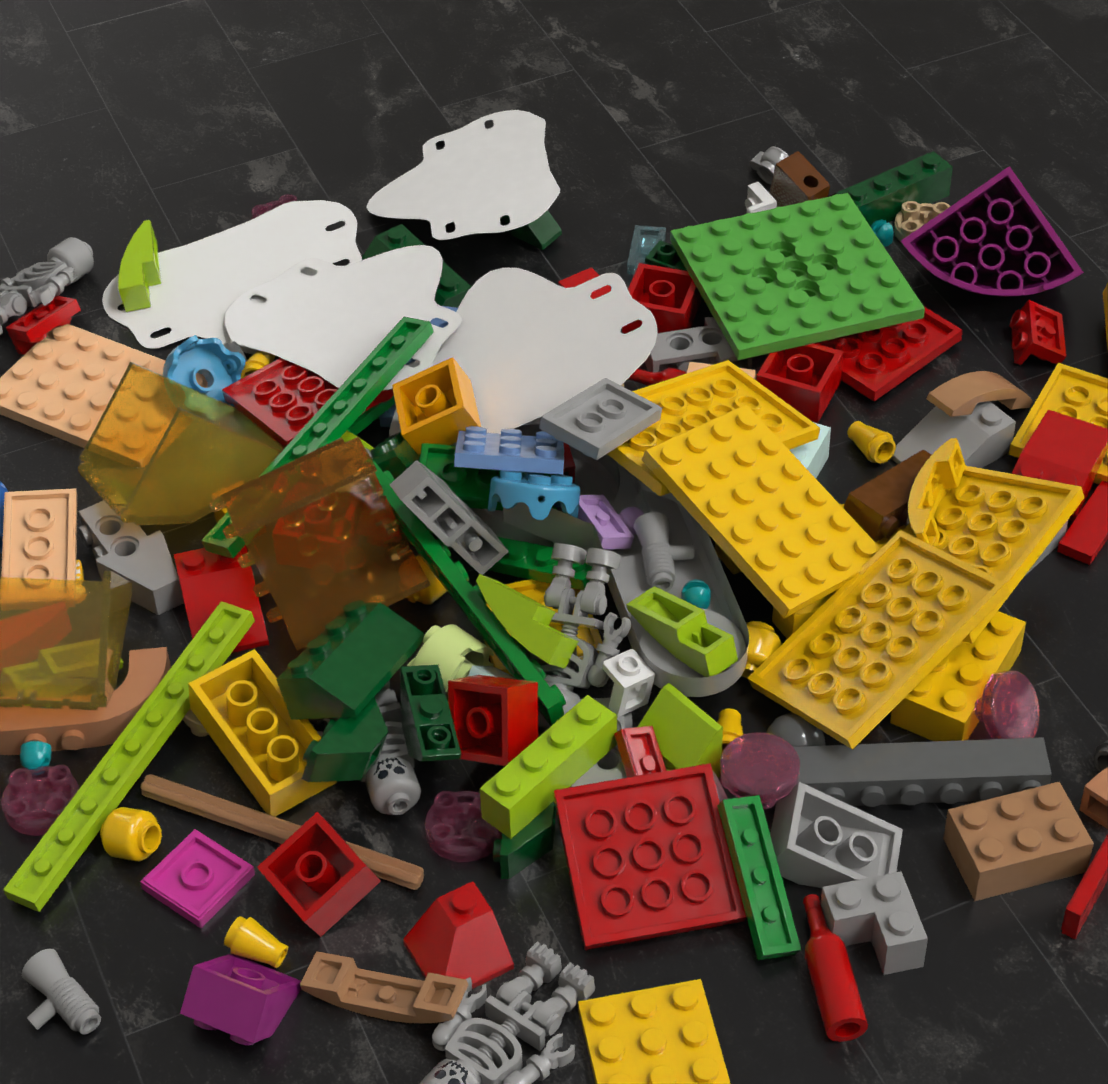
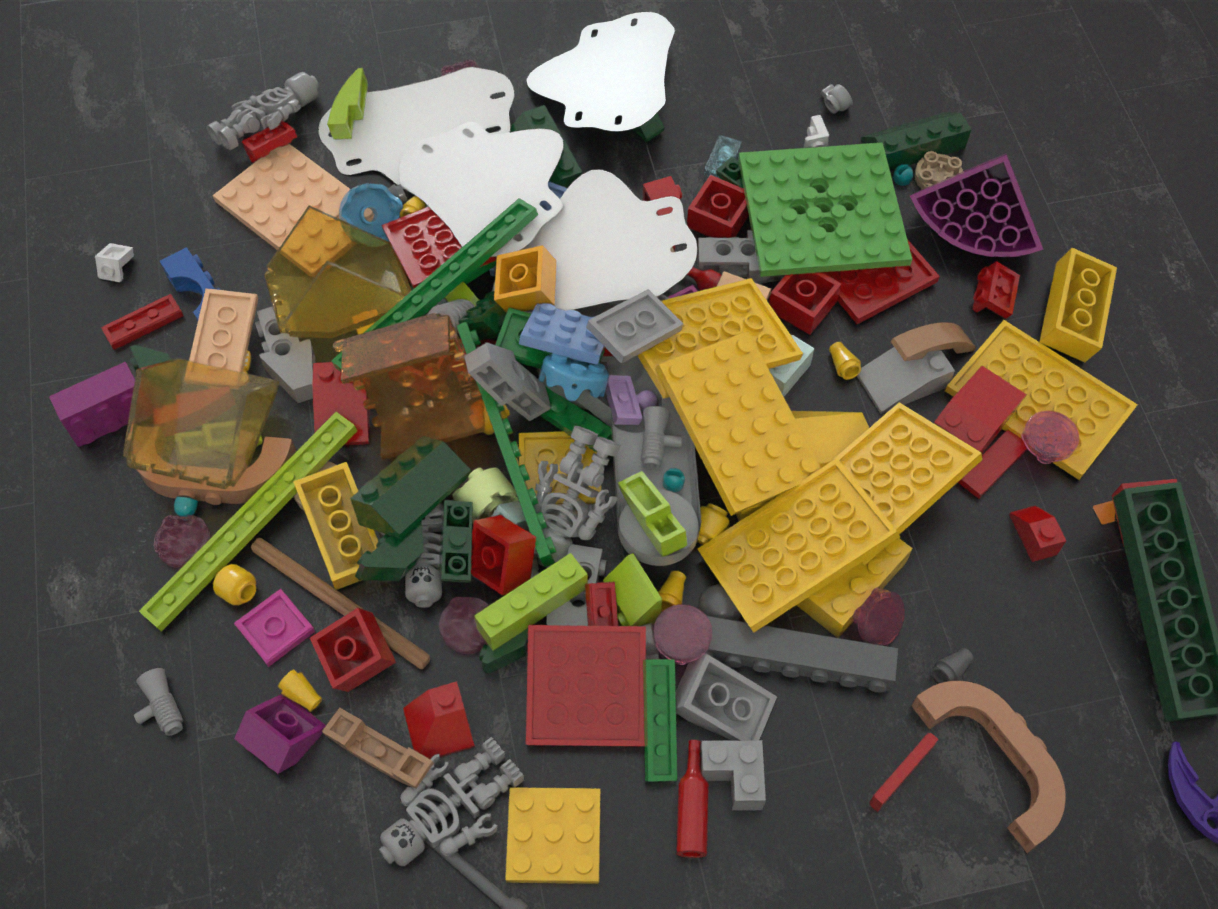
camera: 10 degrees right, 15 degrees up
lime slope [476,574,579,669] -> none
white bracket [602,649,655,718] -> none
reddish brown torso [769,151,830,207] -> none
reddish brown brick [843,449,932,543] -> none
yellow slope [908,438,966,547] -> none
medium nougat brick [943,782,1094,901] -> none

